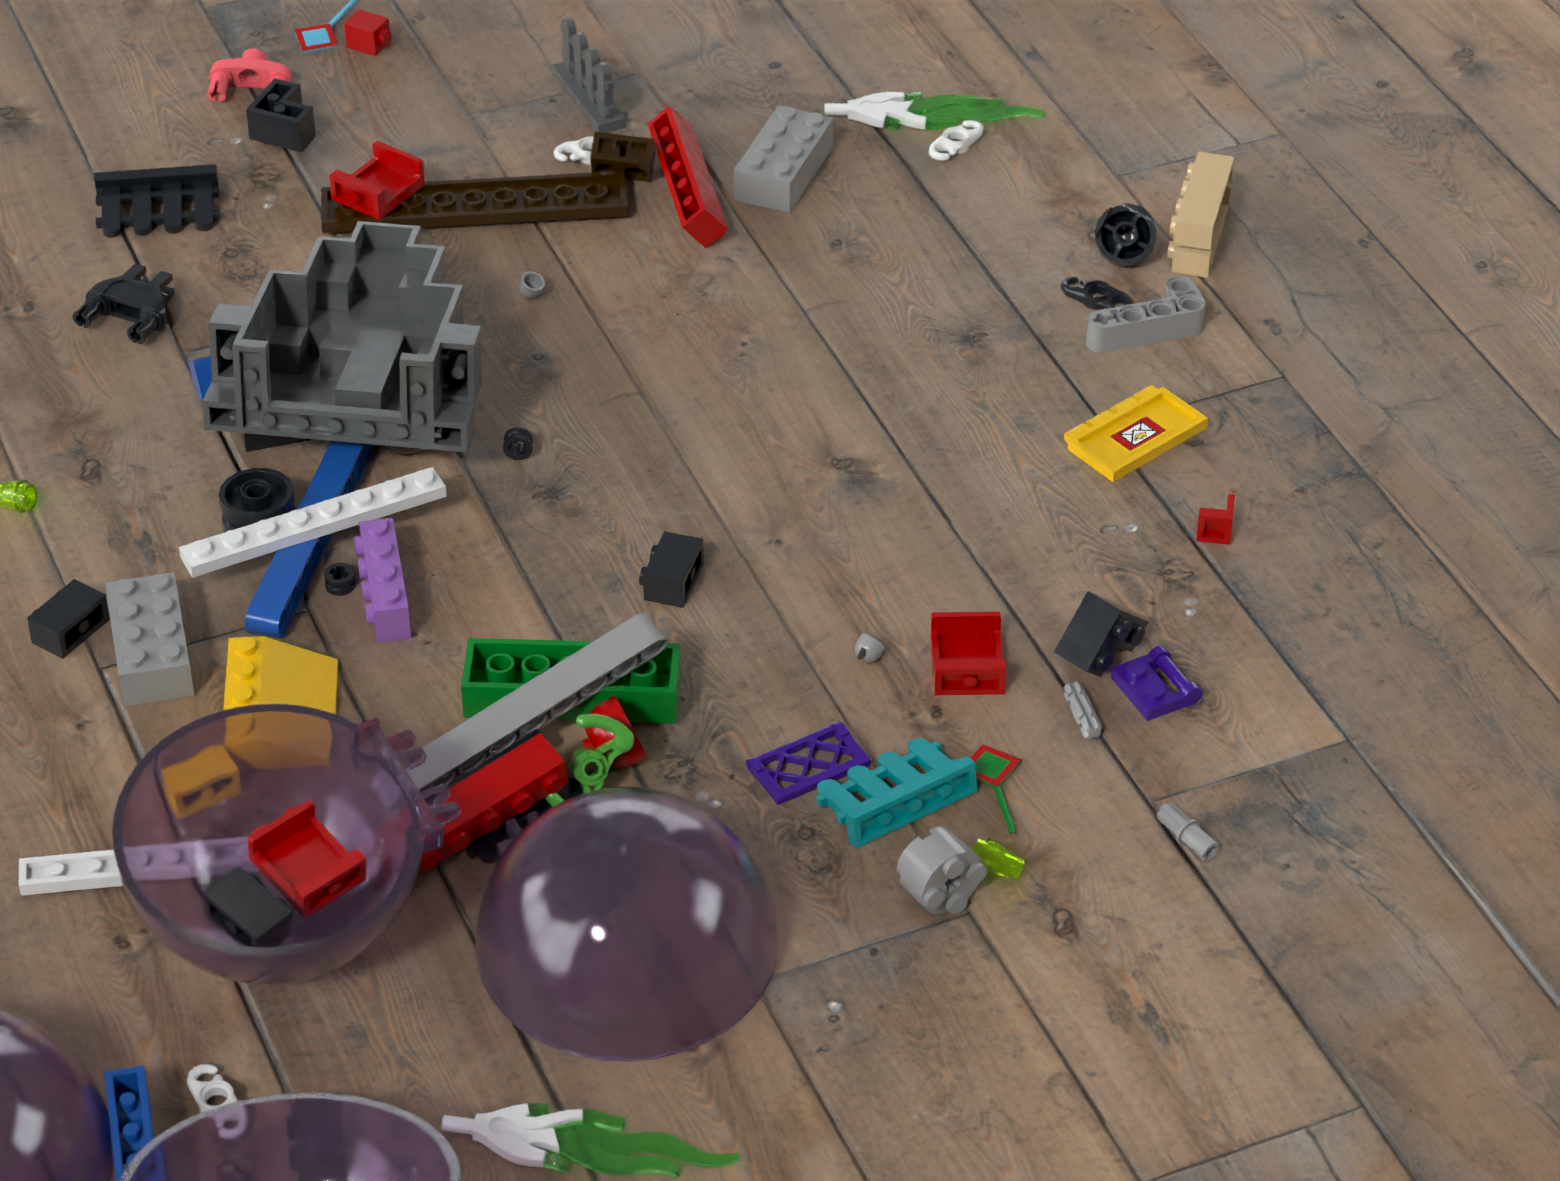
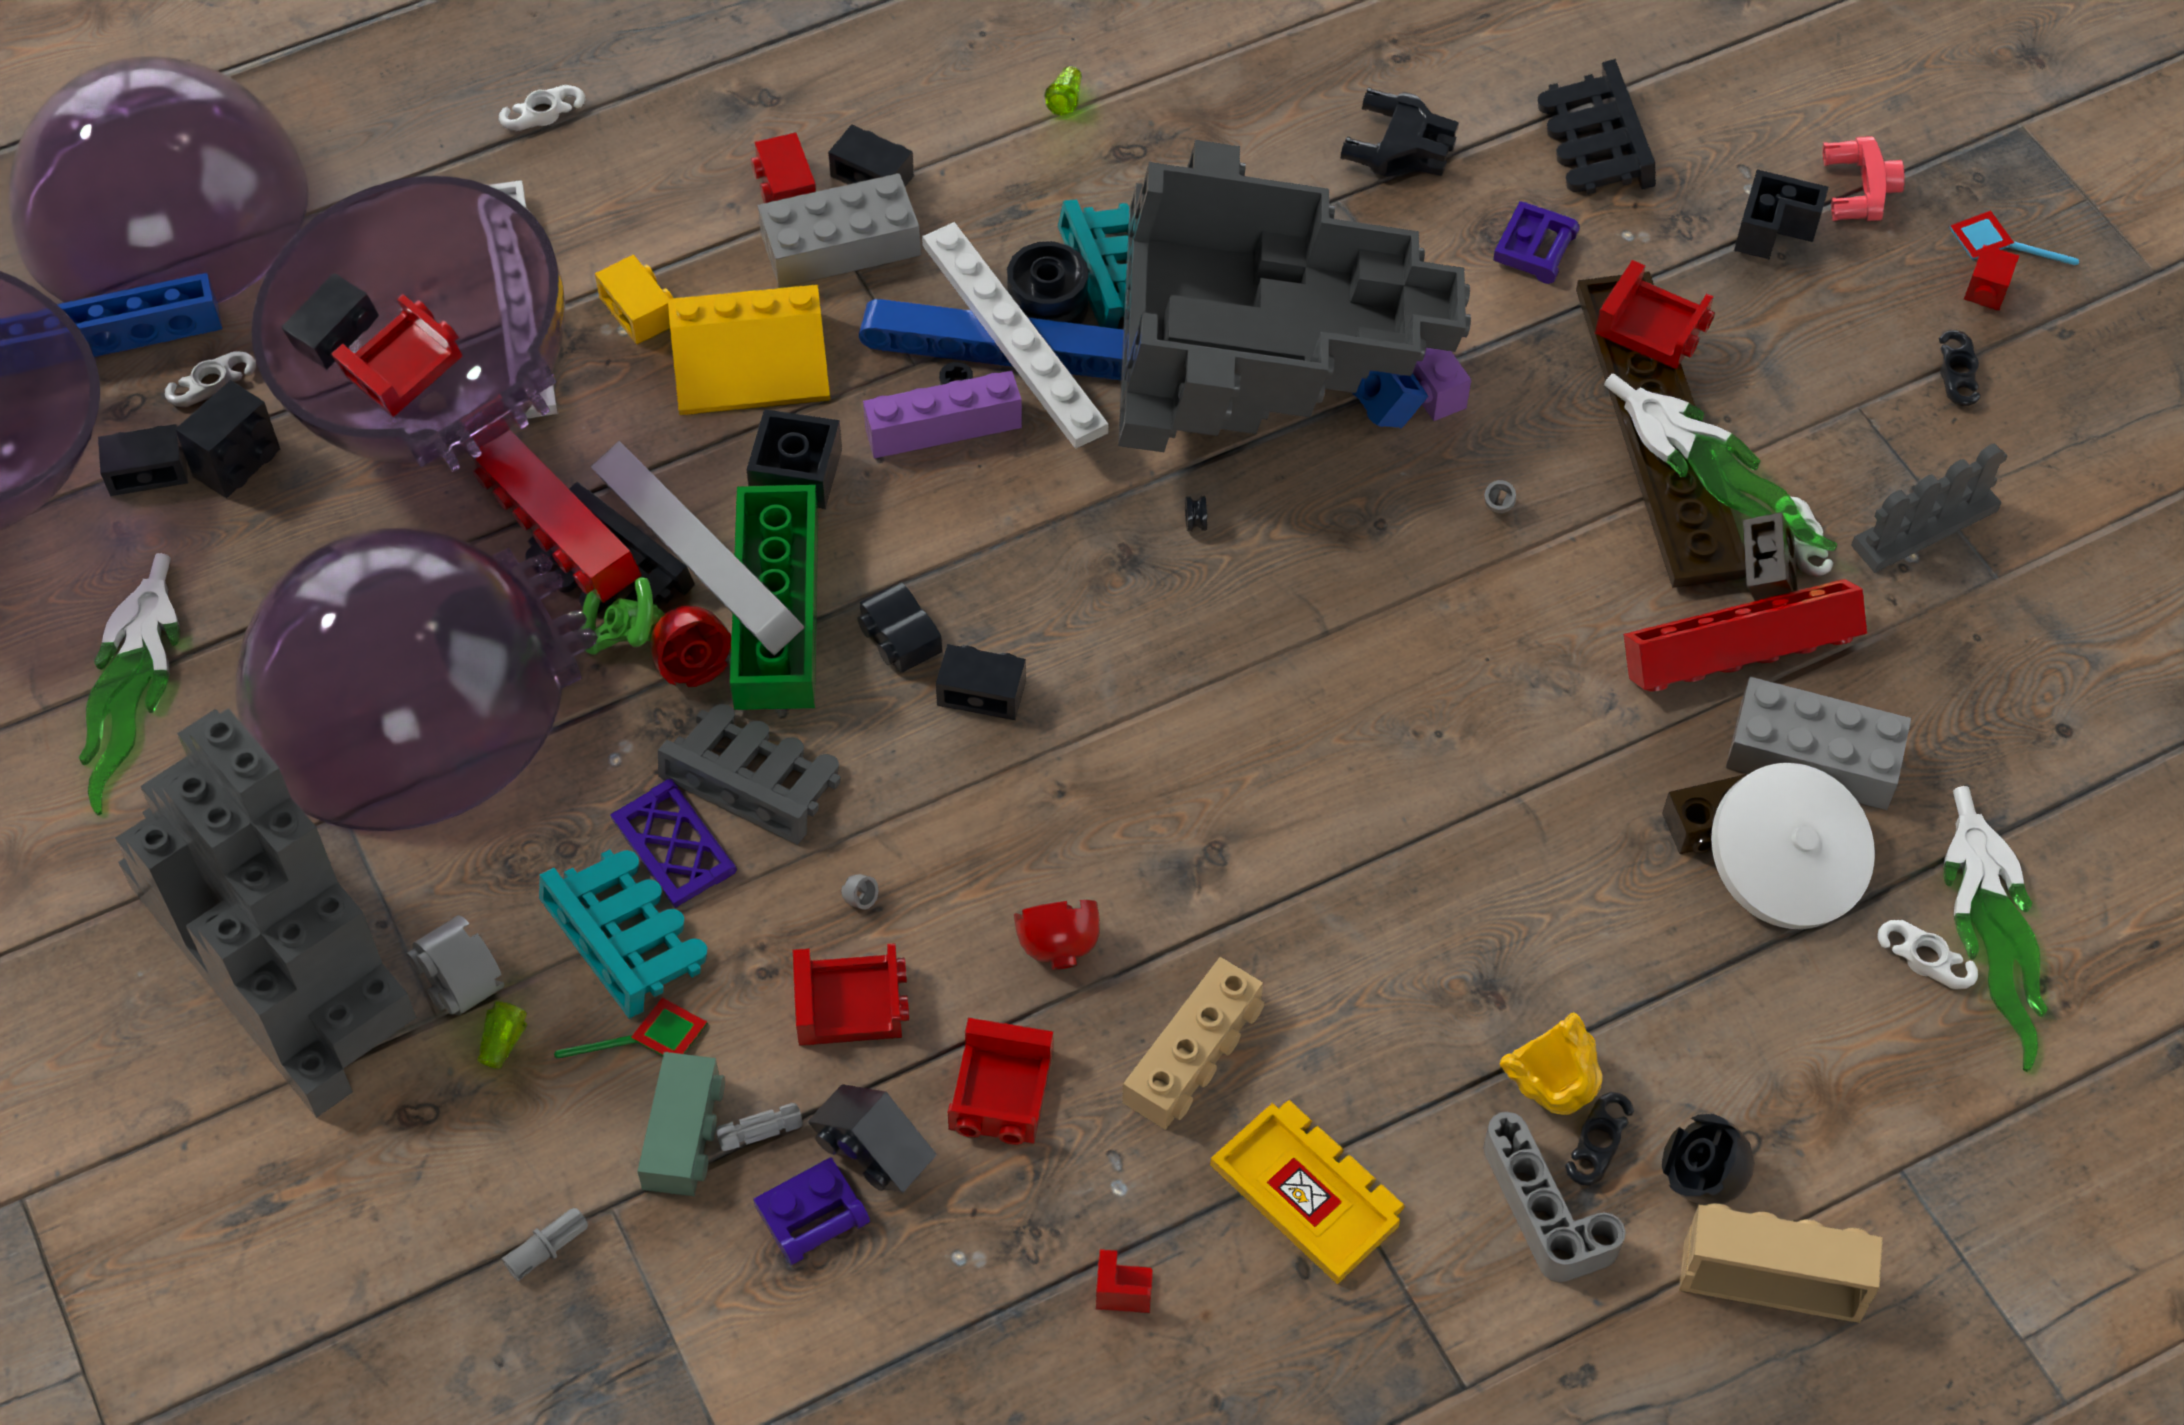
camera: 85 degrees right, 15 degrees up
none -> dark grey panel [115,708,416,1118]
none -> black brick [175,380,280,498]
none -> sand green brick [637,1052,725,1196]
none -> dark grey fence [658,704,841,845]
none -> black brick [746,409,842,509]
none -> red brick [751,132,816,204]
none -> black brick [857,582,943,673]
none -> red panel [947,1017,1054,1145]
none -> red cylinder [1014,900,1100,970]
none -> teal fence [1057,199,1129,329]
none -> tan brick [1122,957,1265,1130]
none -> dark purple plate [1493,201,1580,284]
none -> yellow hair [1500,1013,1603,1115]
none -> clear neon green piece [1604,373,1837,551]
none -> dark brown brick [1662,774,1746,854]
none -> white dish [1711,763,1875,929]
none -> black piece [1939,330,1980,406]

